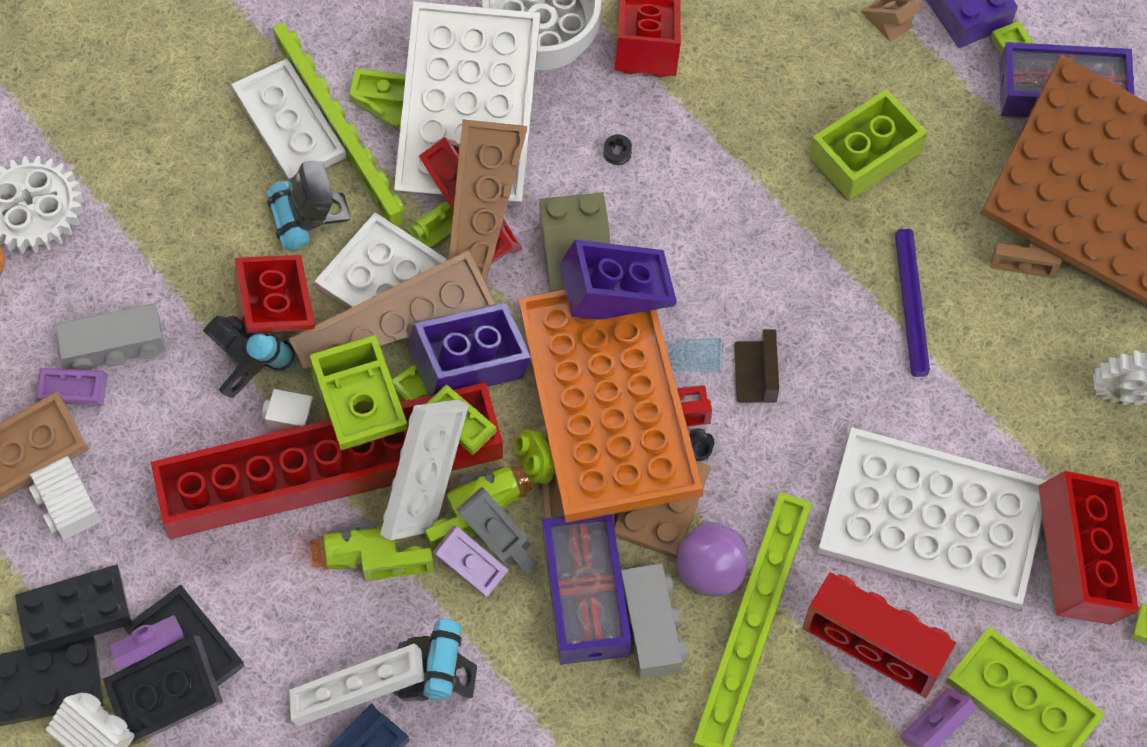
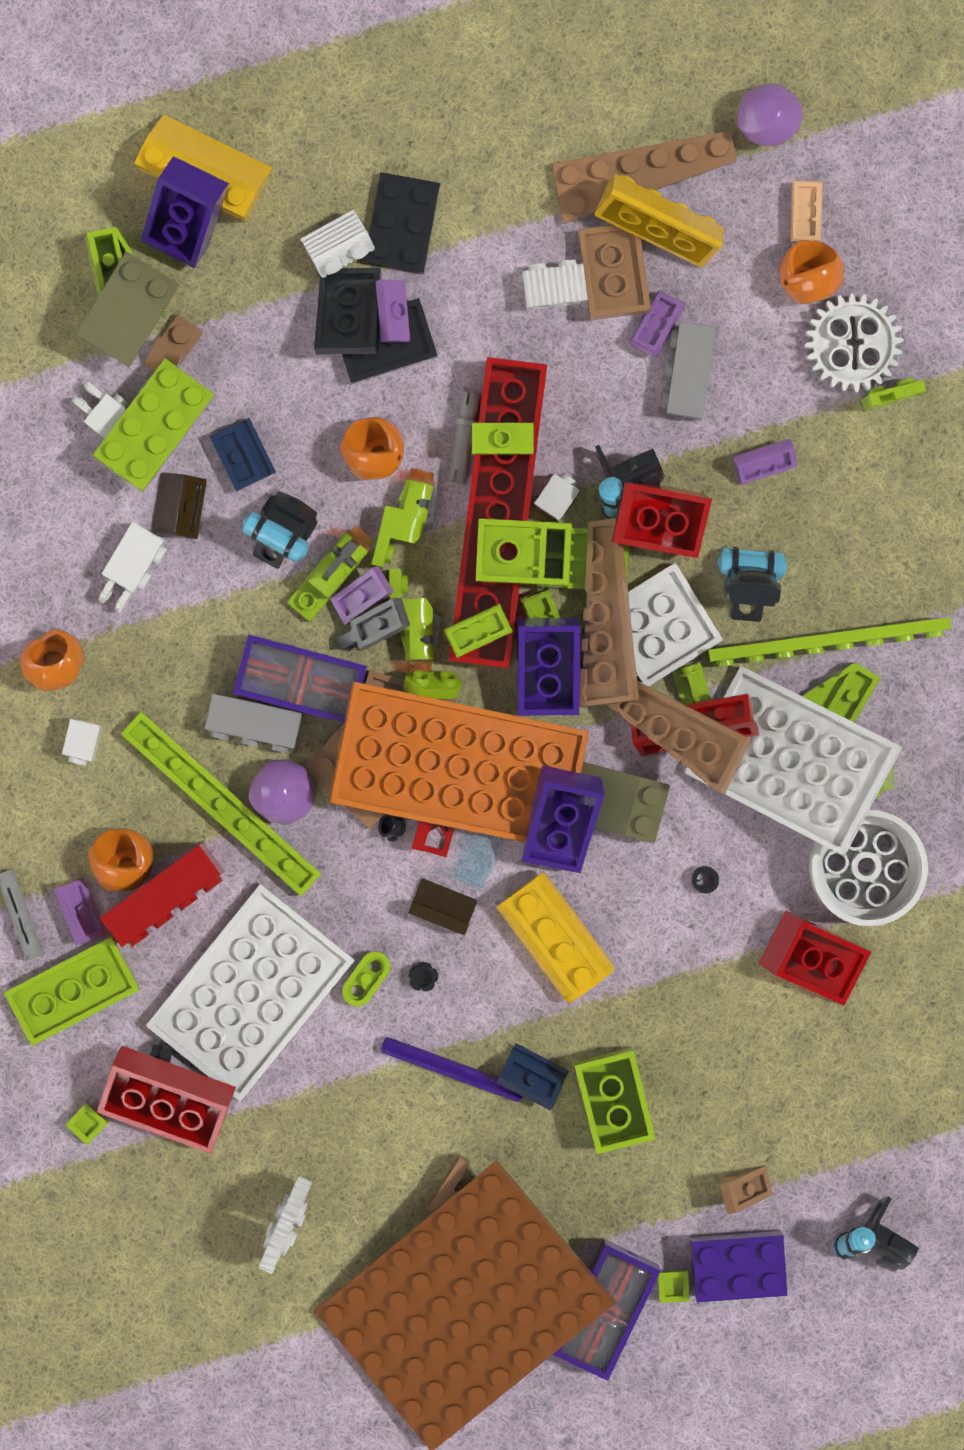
camera: 115 degrees right, 25 degrees up
black plate [15,564,132,656] -> none
white plate [231,58,347,182] -> none
white plate [289,643,424,726] -> none
white plate [380,400,469,541] -> none
none -> orange piece [88,828,154,892]
none -> black plate [151,1040,173,1063]
none -> lime plate [287,525,374,622]
none -> orange piece [340,416,404,480]
none -> lime plate [342,951,391,1007]
none -> black plate [408,962,438,992]
none -> light grey pin [447,391,481,485]
none -> lime plate [472,423,534,455]
none -> yellow container [495,871,616,1004]
none -> dark blue plate [496,1043,569,1110]
none -> medium lavender plate [733,438,798,485]
none -> lime wing [861,377,927,411]

